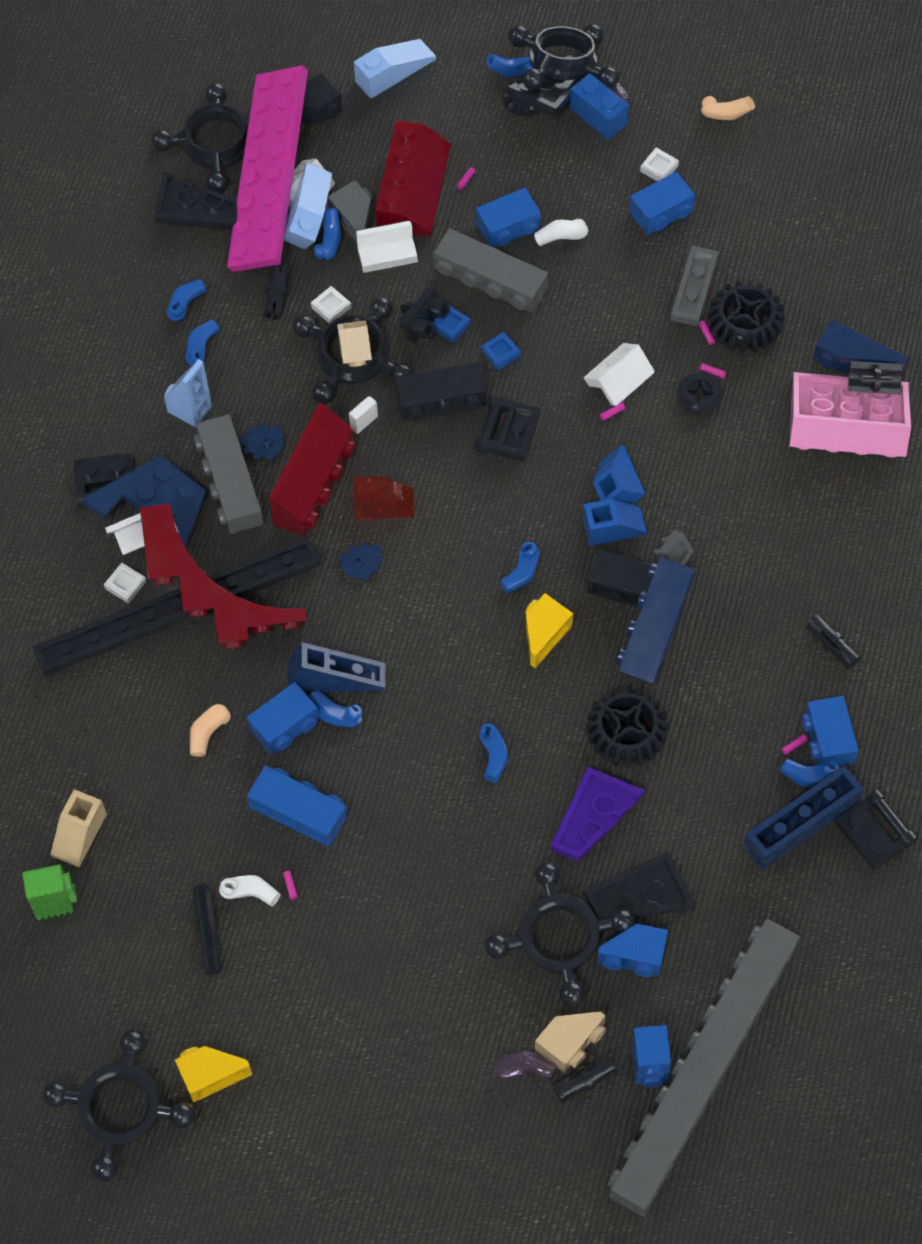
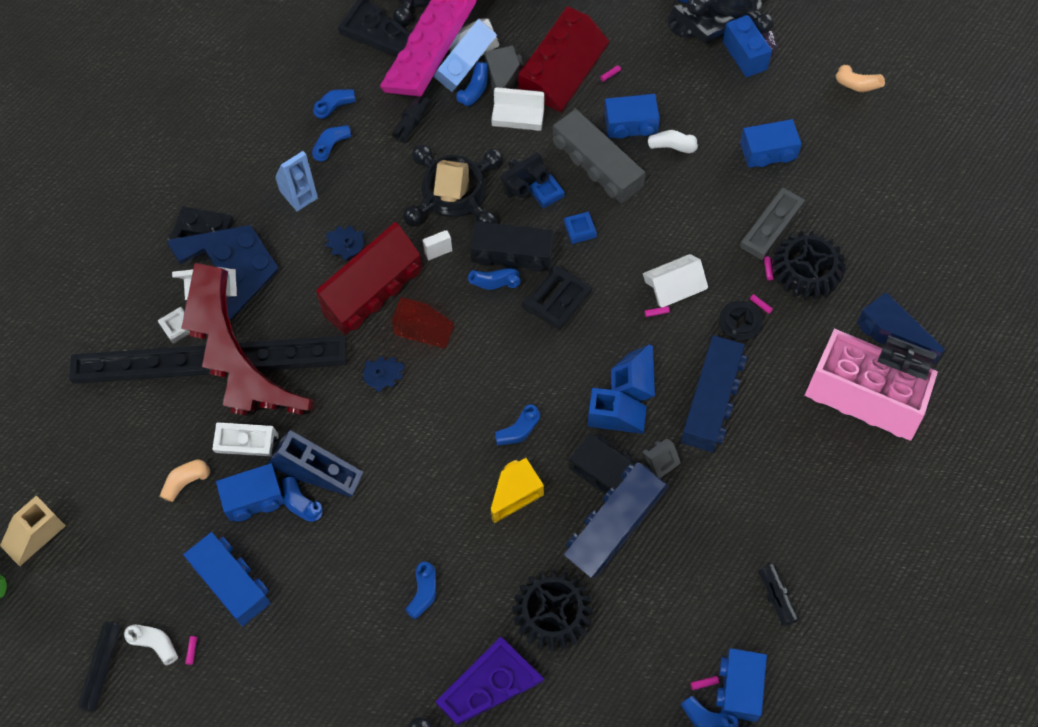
camera: 20 degrees right, 0 degrees up
dark grey brick [193,414,263,534] -> none
white tile [311,286,351,323] -> none
white tile [640,148,679,181] -> none
none -> white panel [213,422,279,456]
none -> blue arm [468,268,521,290]
none -> dark blue brick [681,335,747,452]

